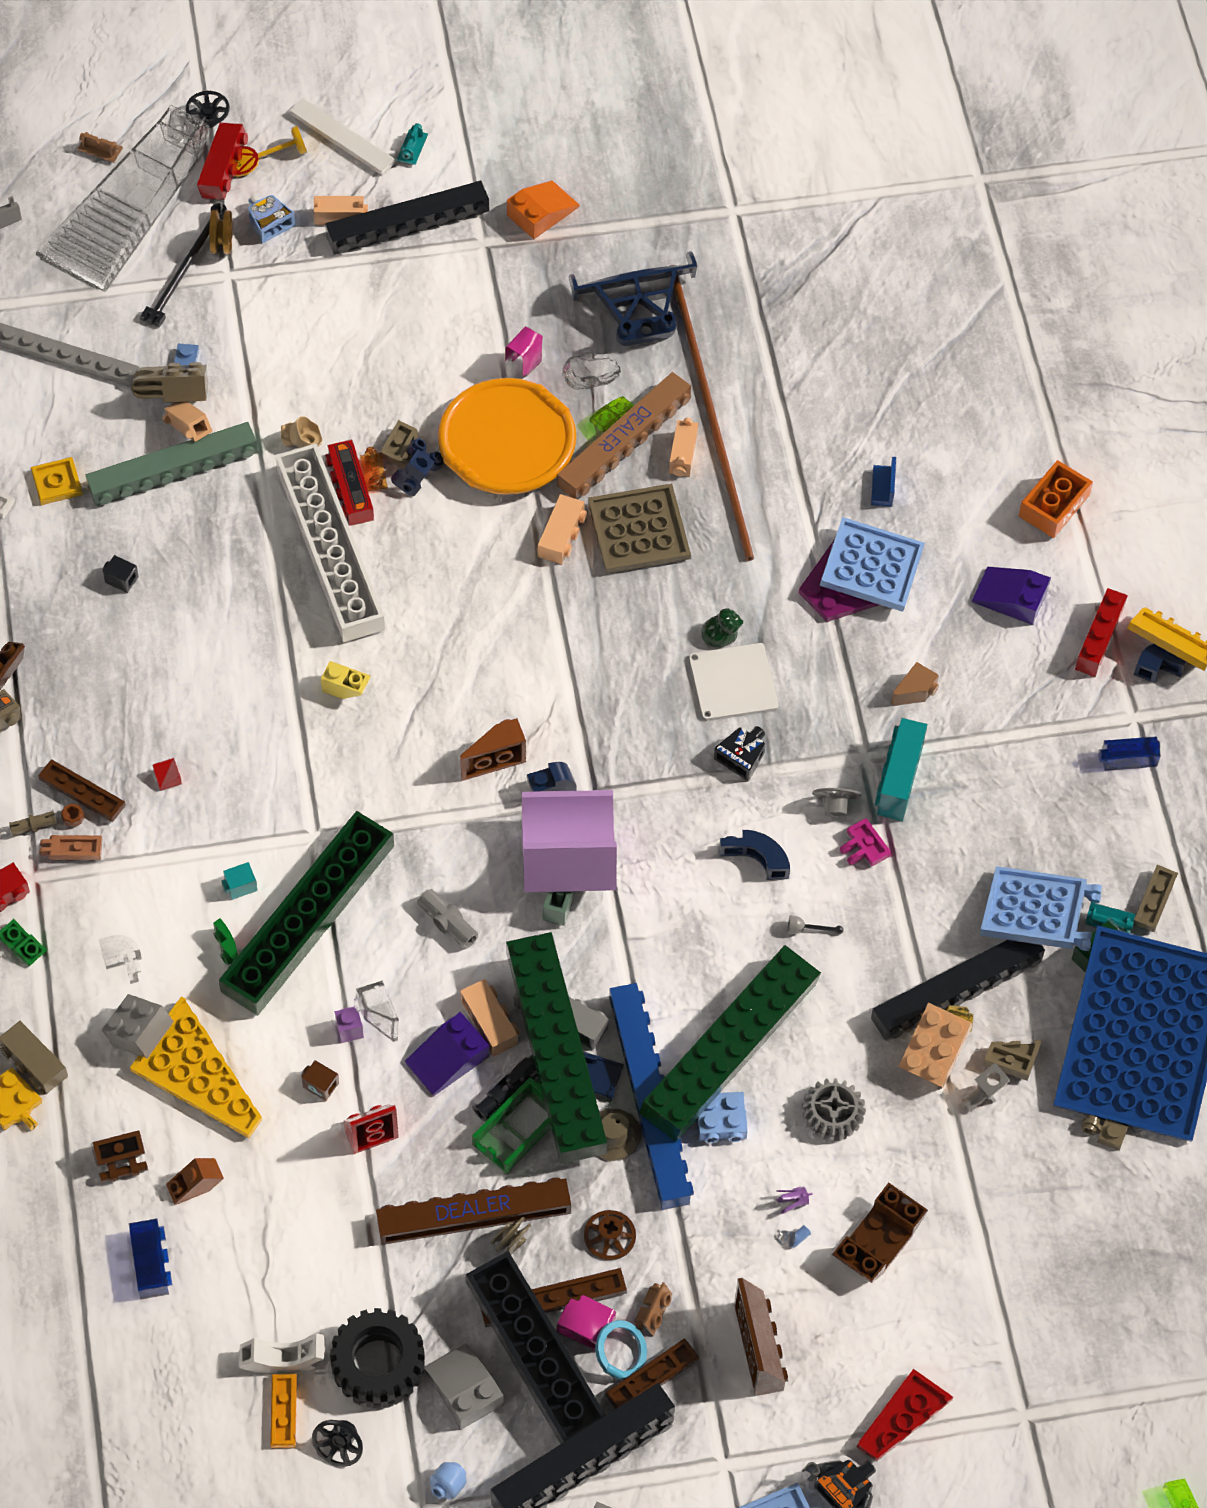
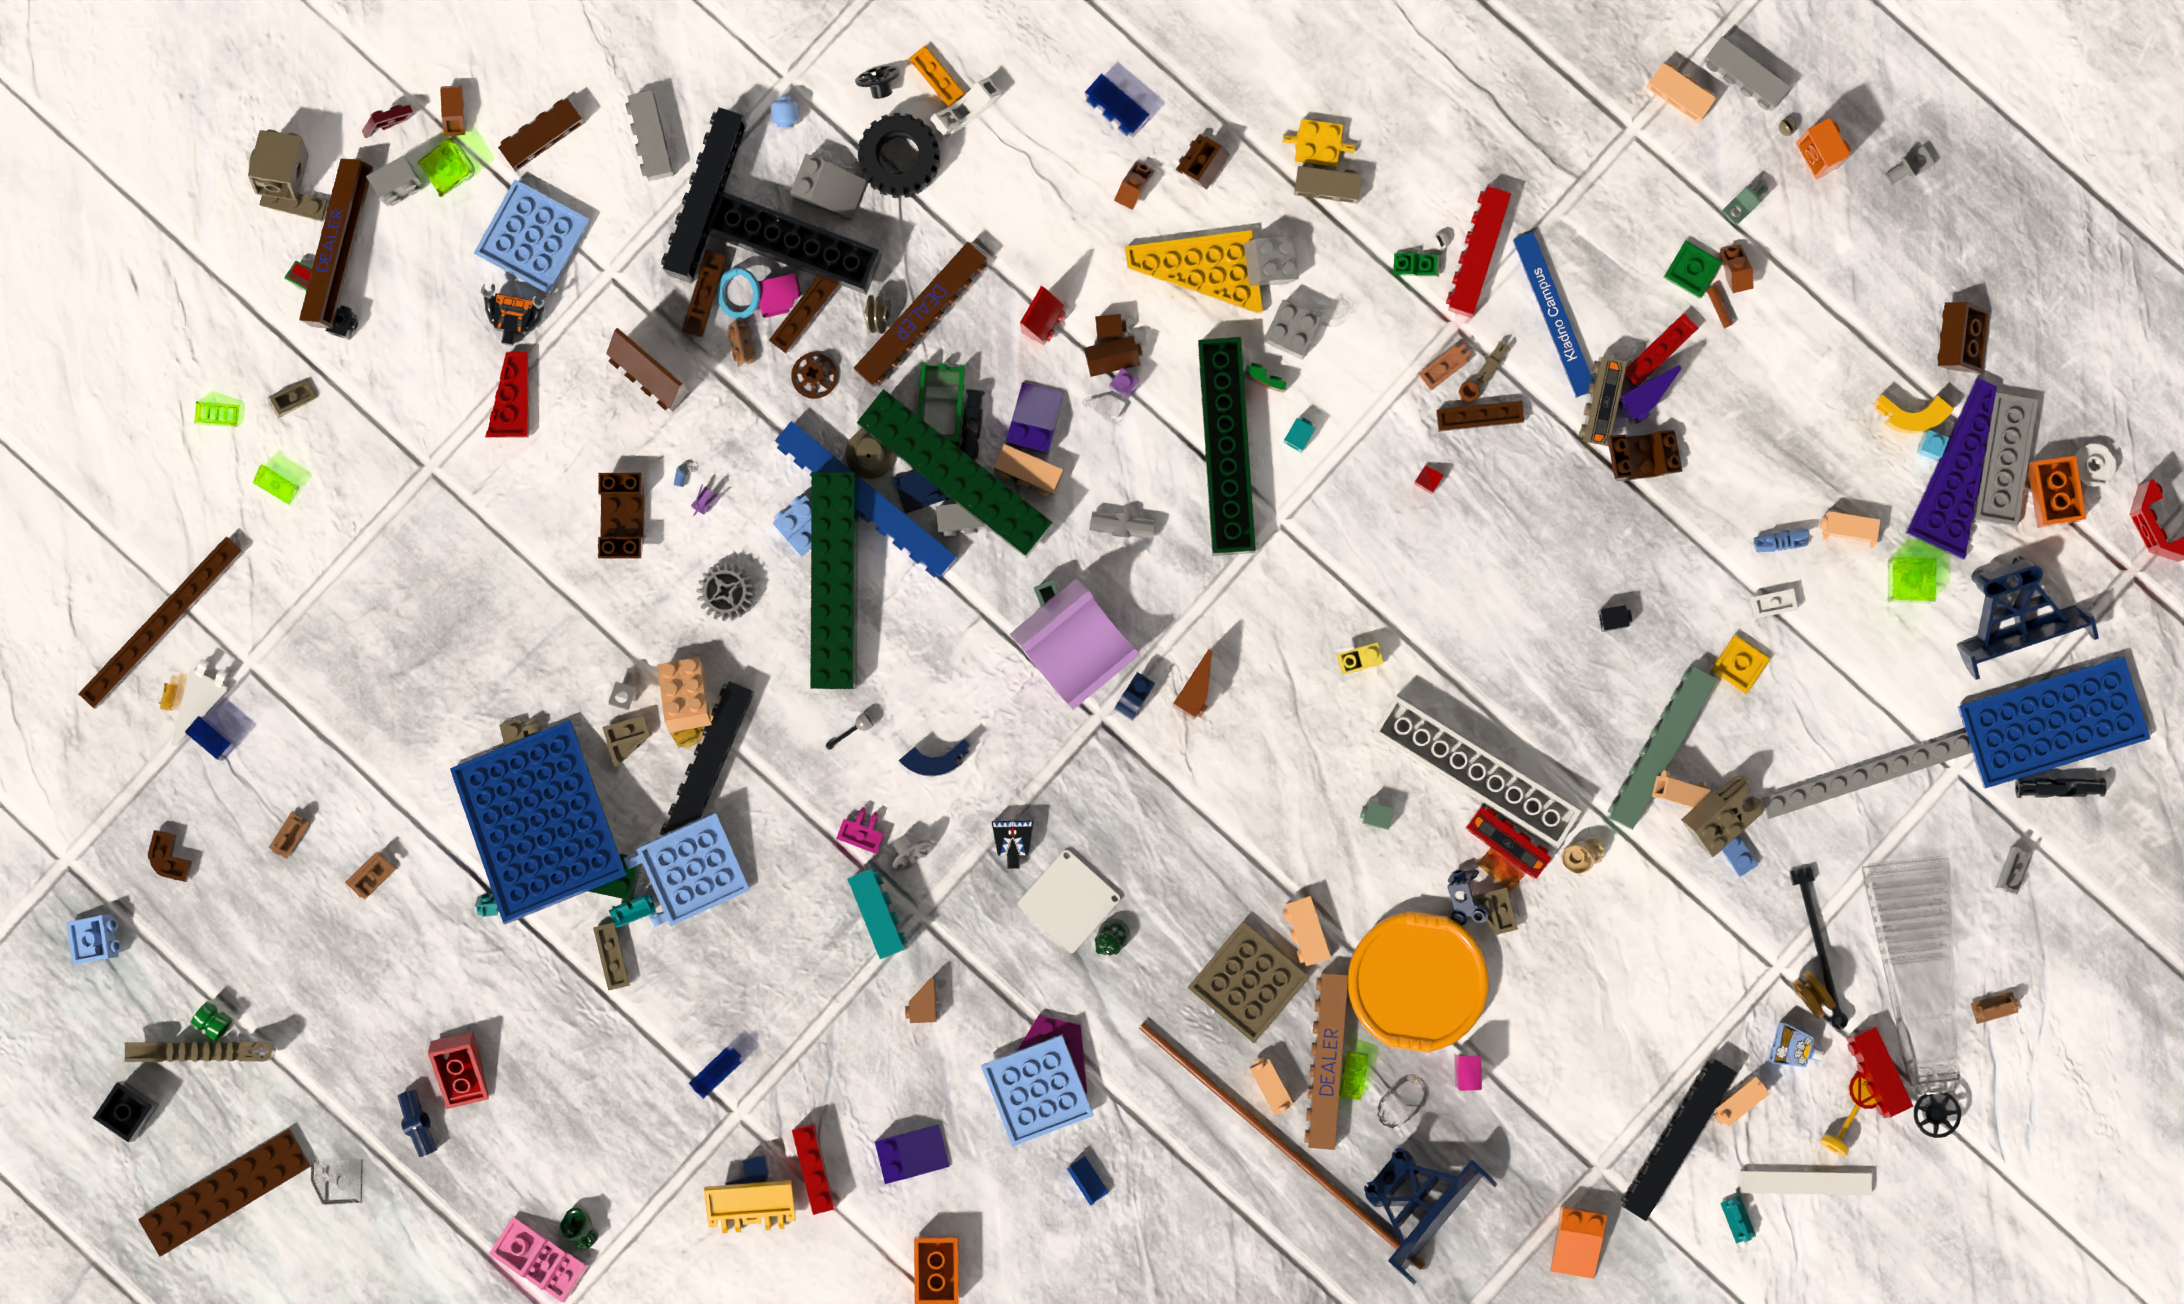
camera: 150 degrees right, 25 degrees up
none -> reddish brown brick [1084,335,1143,377]
none -> light grey brick [1263,300,1321,360]
none -> sand green brick [1360,802,1394,830]

